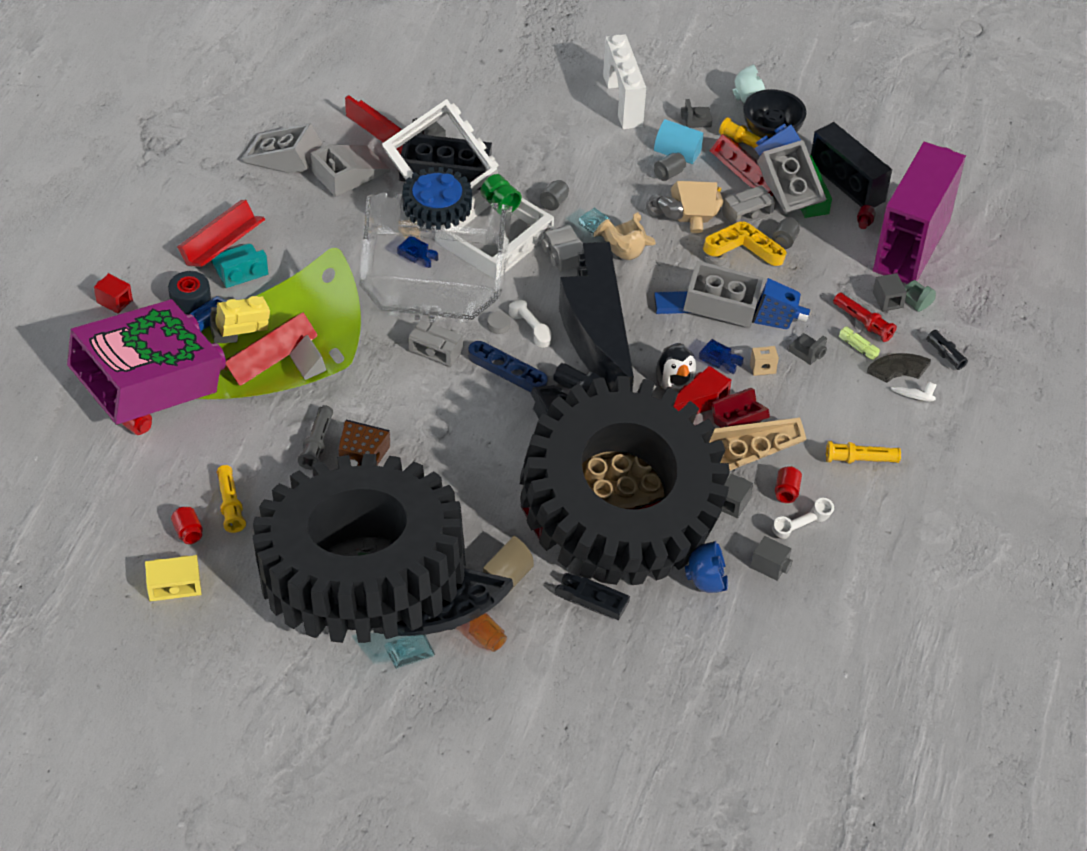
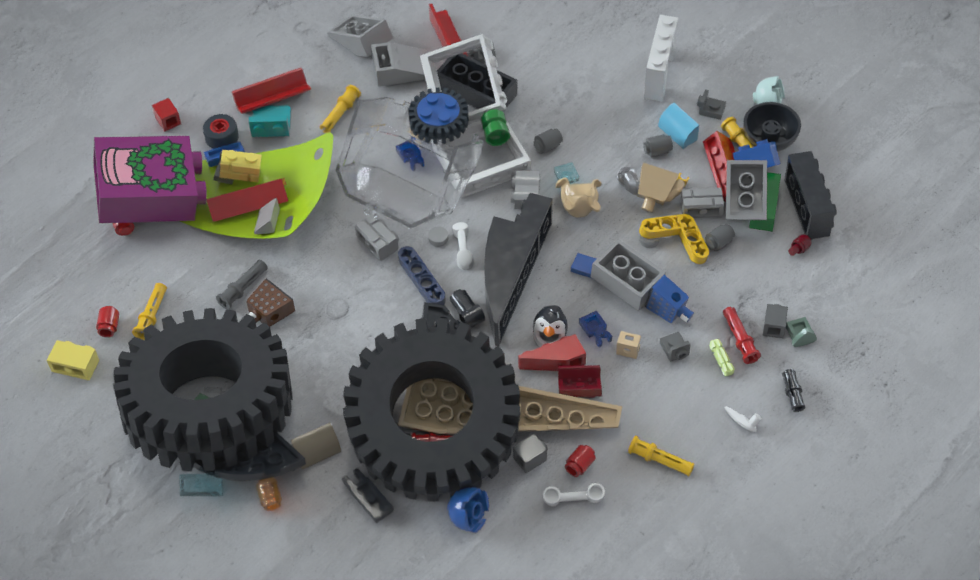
camera: 30 degrees right, 5 degrees up
dark grey brick [751,536,793,581] -> none
clear smoke tile [867,353,931,383] -> none
magenta brick [873,141,966,284] -> none
none -> yellow pin [319,84,361,133]

